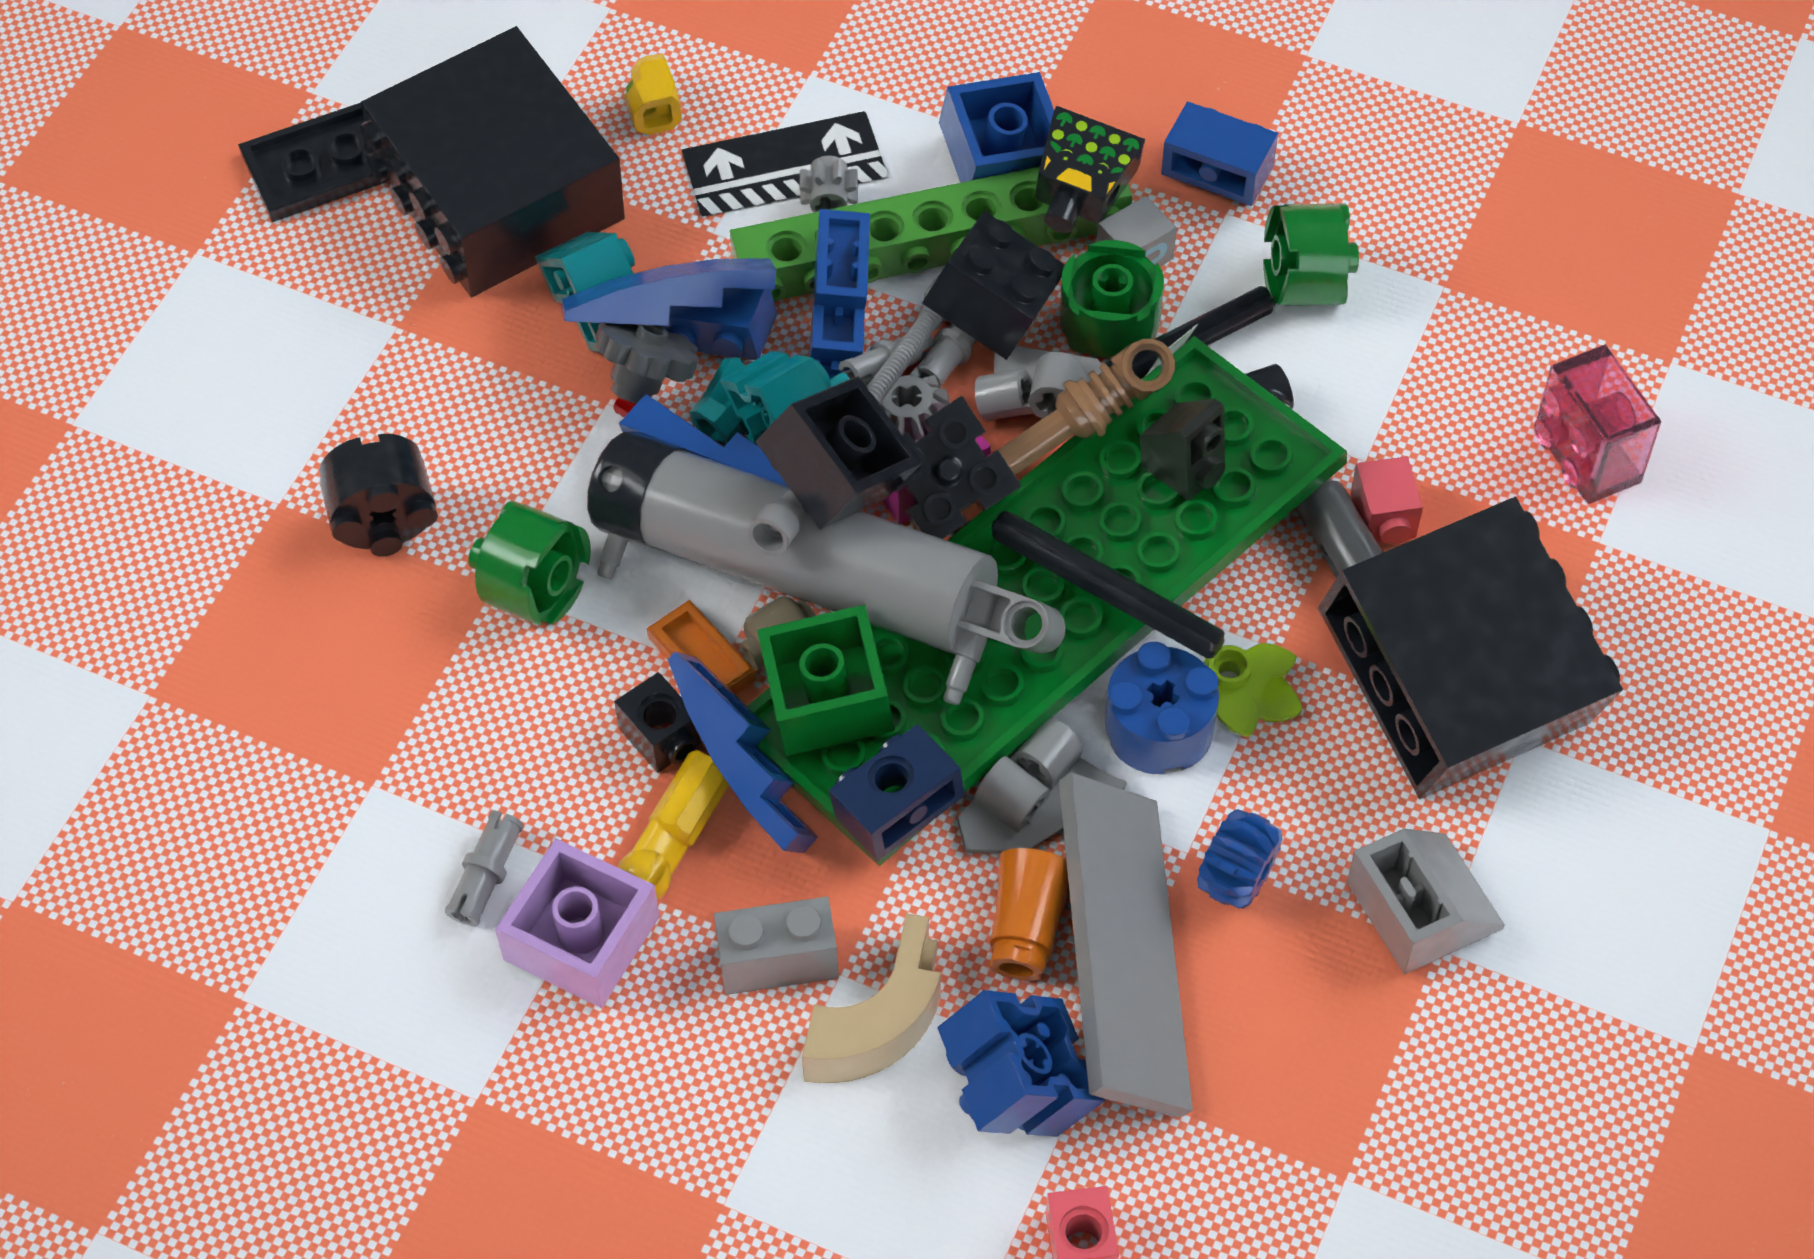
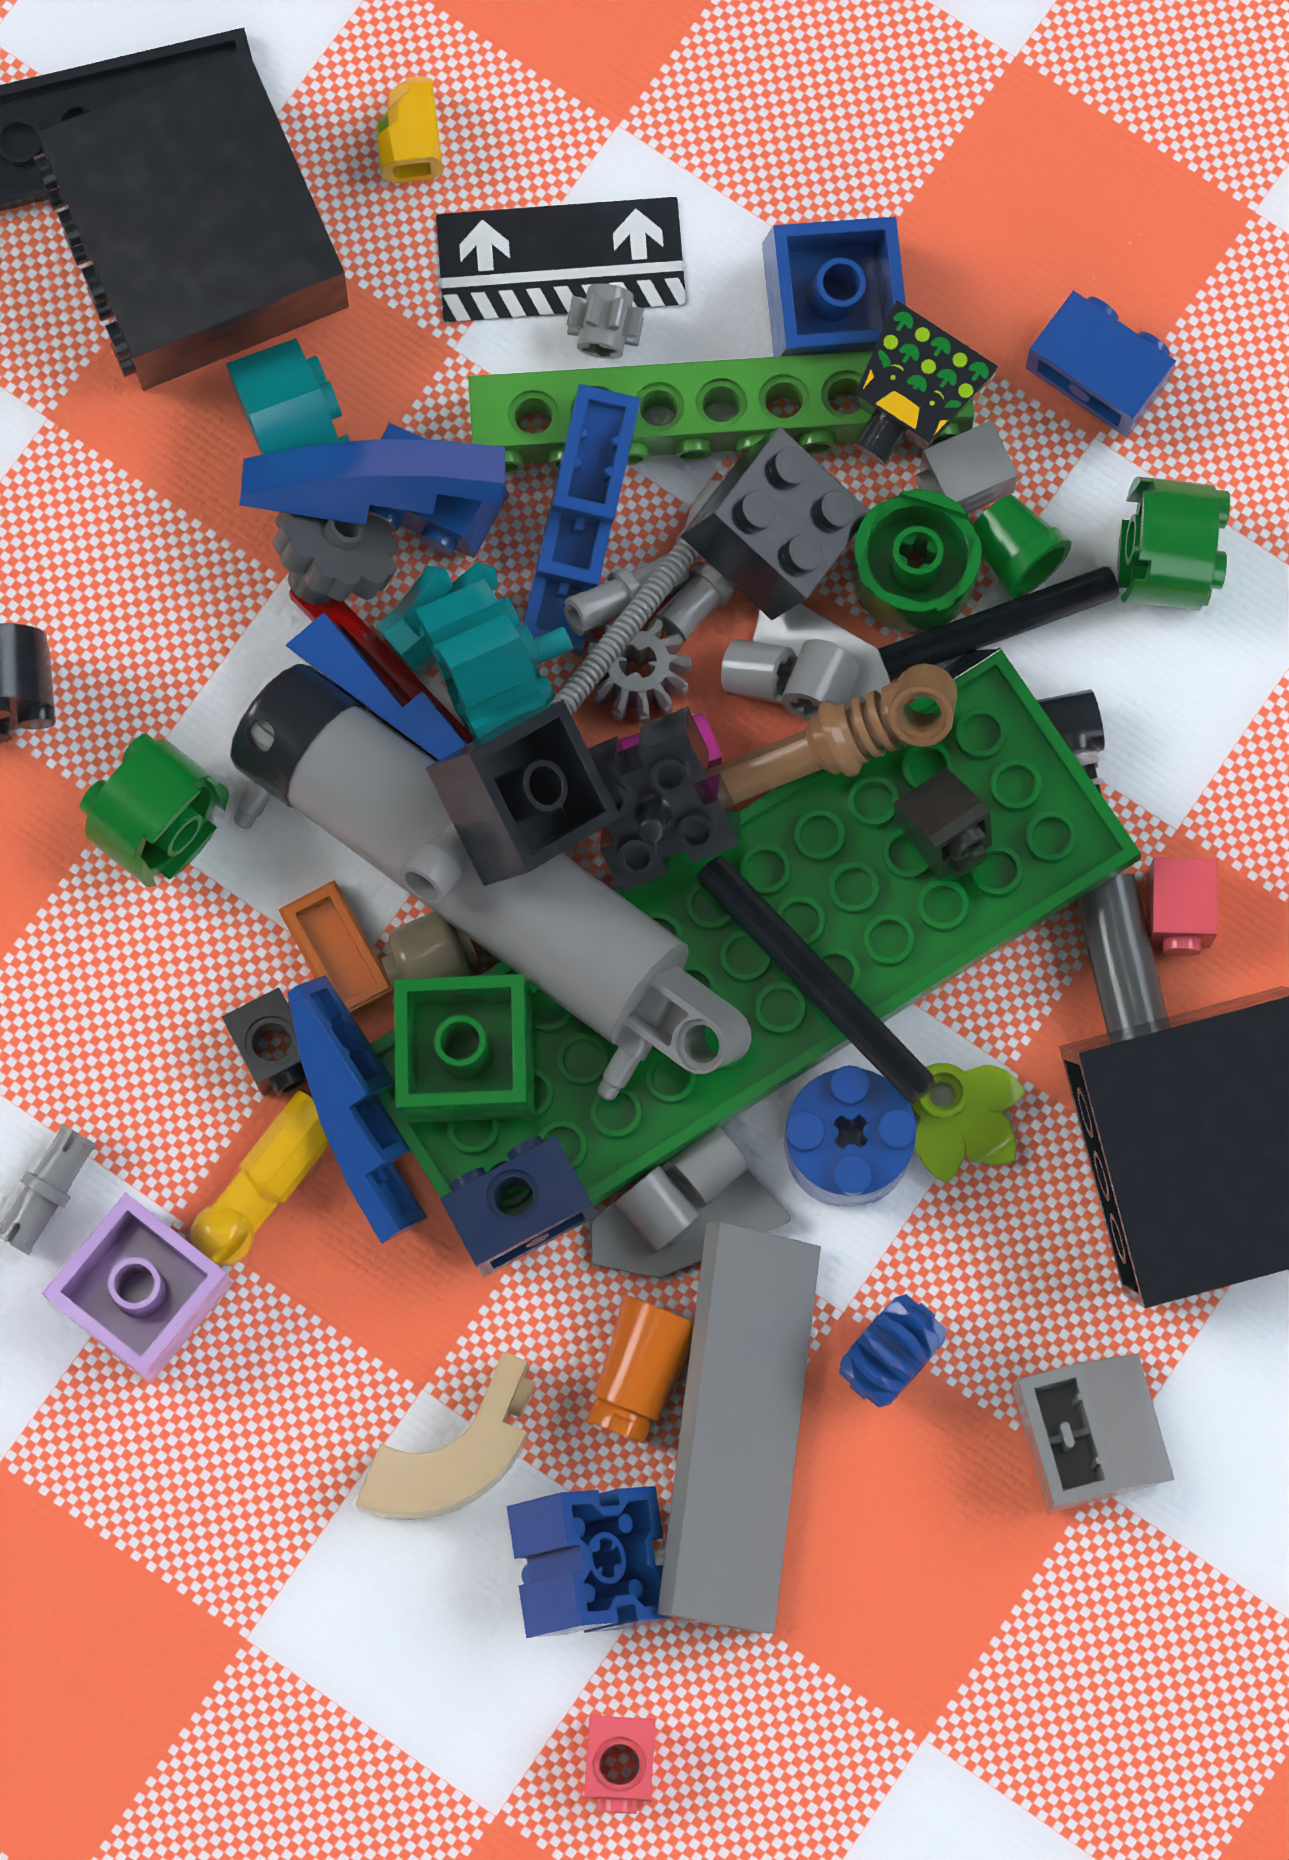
camera: 10 degrees right, 20 degrees up
light grey brick [714,896,839,995] -> none
none -> green piece [973,495,1072,599]

